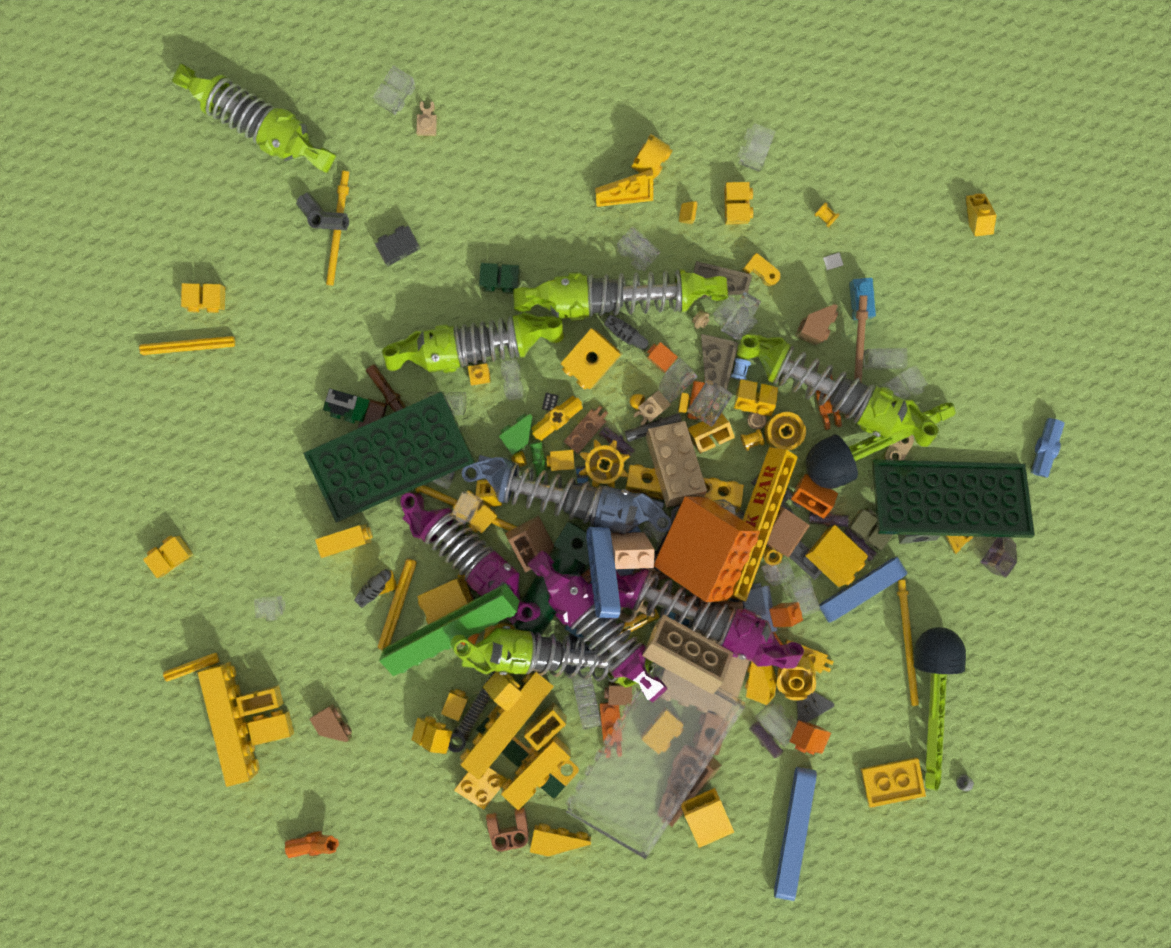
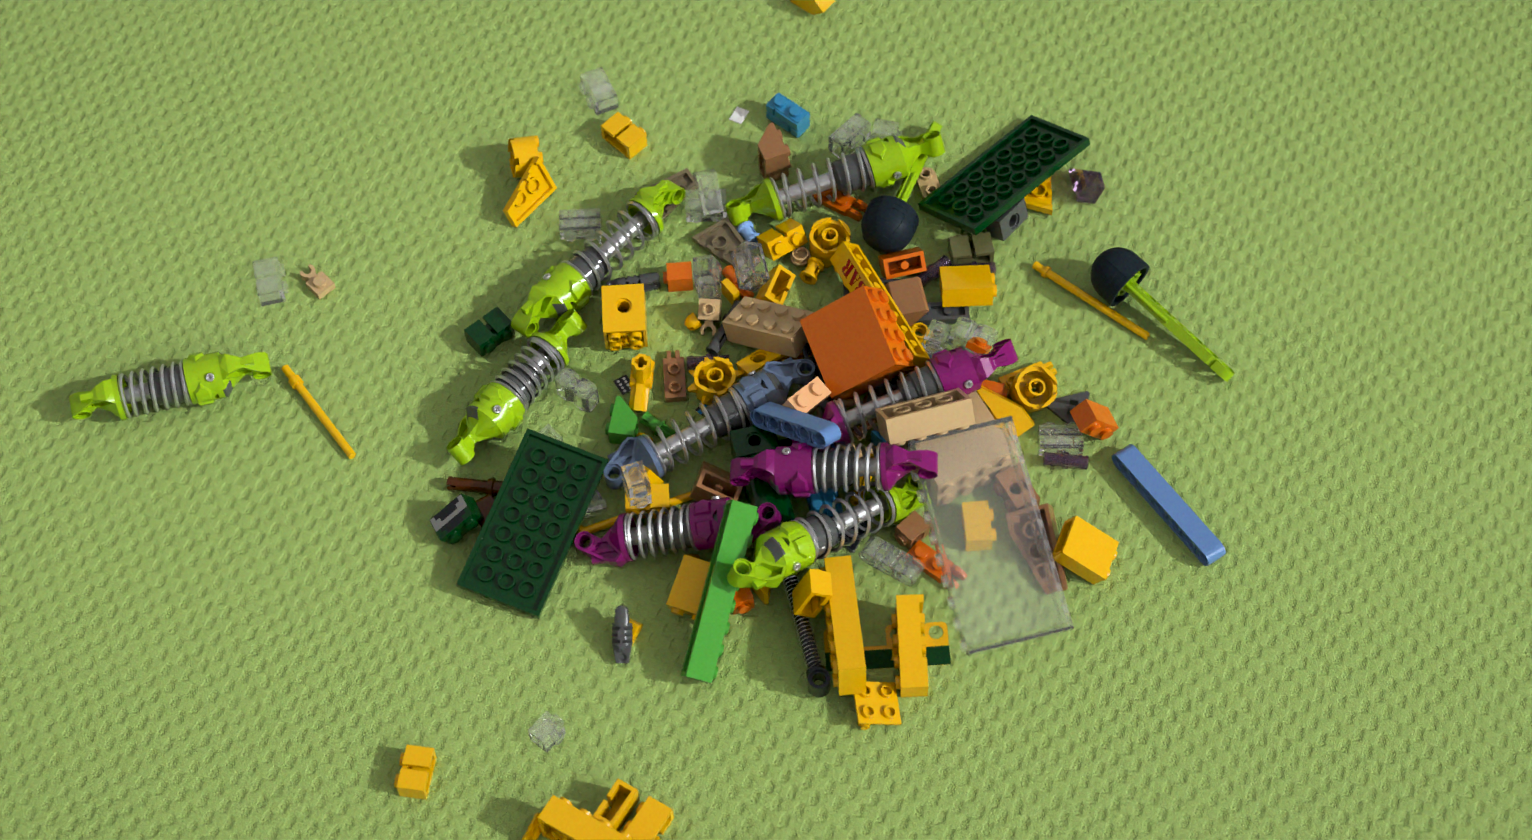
camera: 45 degrees left, 30 degrees down
yellow axle [139,336,236,355] -> none
yellow piece [181,283,225,313] -> none
dark grey piece [296,192,349,231] -> none
medium nougat slope [310,704,352,742] -> none
yellow brick [315,524,373,558] -> none
dark grey brick [375,225,421,266] -> none
yellow axle [378,559,417,650] -> none
yellow piece [411,716,453,754] -> none
yellow brick [441,689,469,721] -> none
yellow brick [468,363,491,386] -> none
nougat piece [486,807,529,851] -> none
yellow brick [524,703,567,751] -> none
yellow slope [530,824,591,856] -> none
yellow brick [547,450,575,471] -> none
yellow slope [679,201,698,224] -> none
tan plate [692,310,710,329] -> none
yellow leg [742,253,780,286] -> none
yellow bush [814,202,840,227] -> none
medium blue beam [818,557,908,623] -> none
medium nougat bar [854,295,868,383] -> none
yellow plate [861,757,926,808] -> none
light grey hinge [956,775,974,791] -> none
medium blue piece [1031,418,1065,478] -> none

